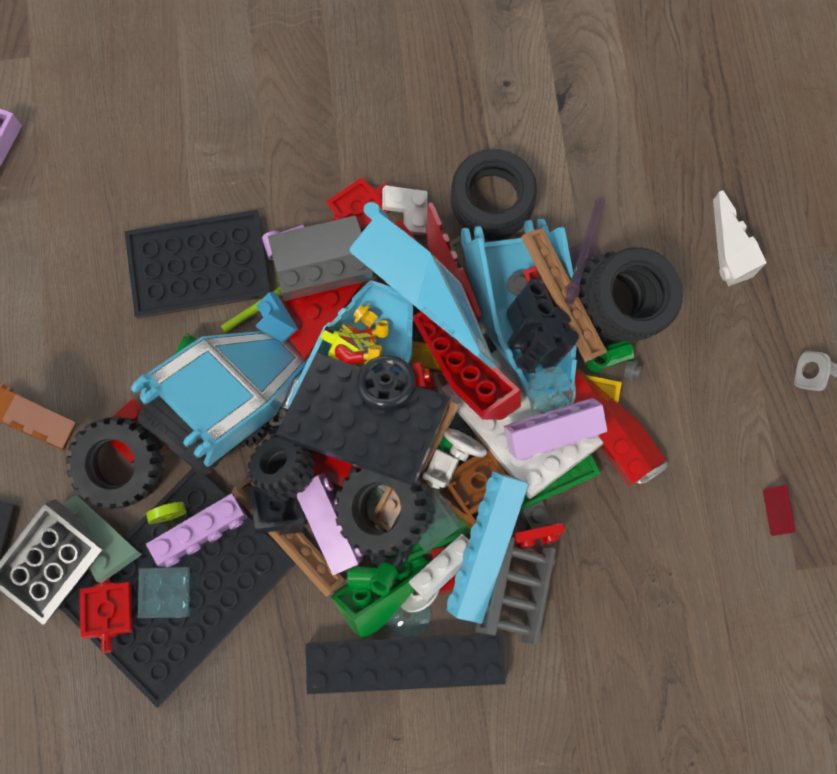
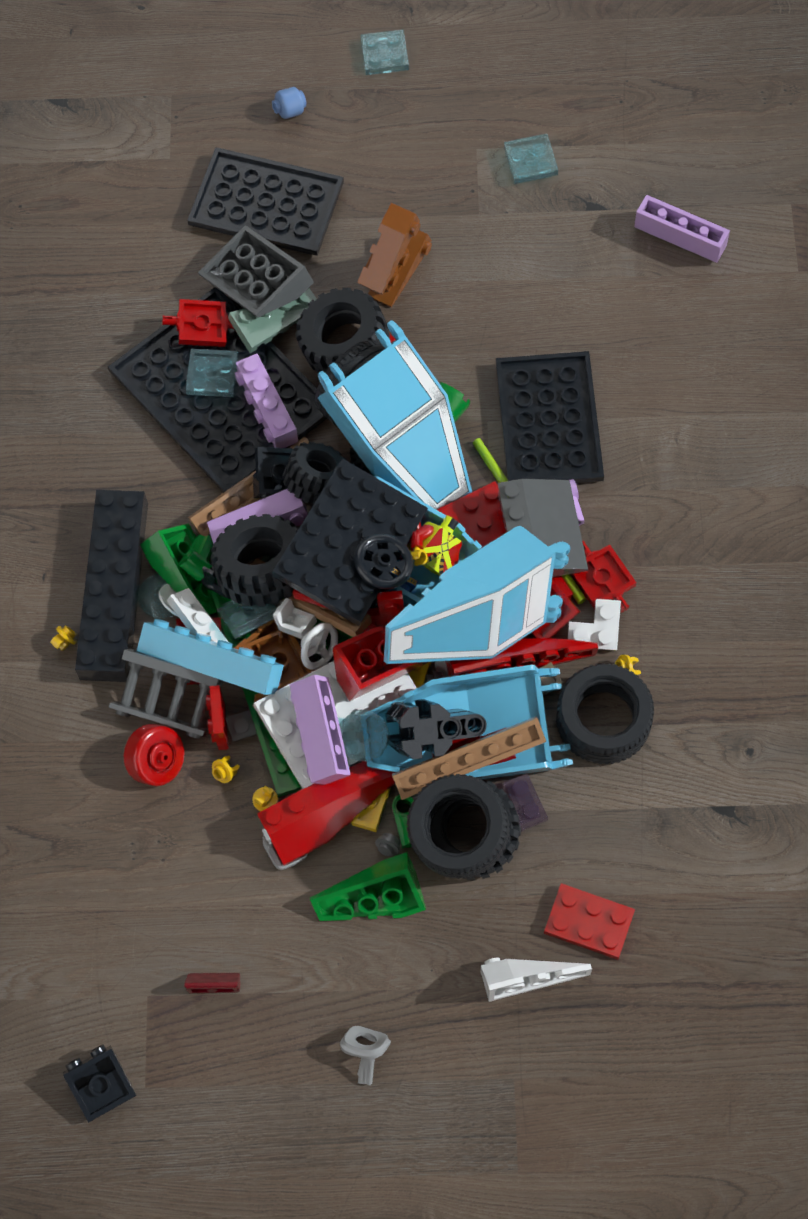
camera: 100 degrees right, 10 degrees down
lime piece [146,502,187,524] -> none
dark azure slope [256,292,298,342] -> none
dark grey plate [507,273,527,296] -> none
clear purple bar [565,197,604,305] -> none
none -> yellow plate [50,625,77,651]
none -> red wheel [124,724,185,786]
none -> yellow plate [212,756,240,783]
none -> yellow plate [252,785,278,812]
none -> green wedge [310,852,426,921]
none -> red plate [544,883,635,960]
none -> yellow plate [615,655,641,675]

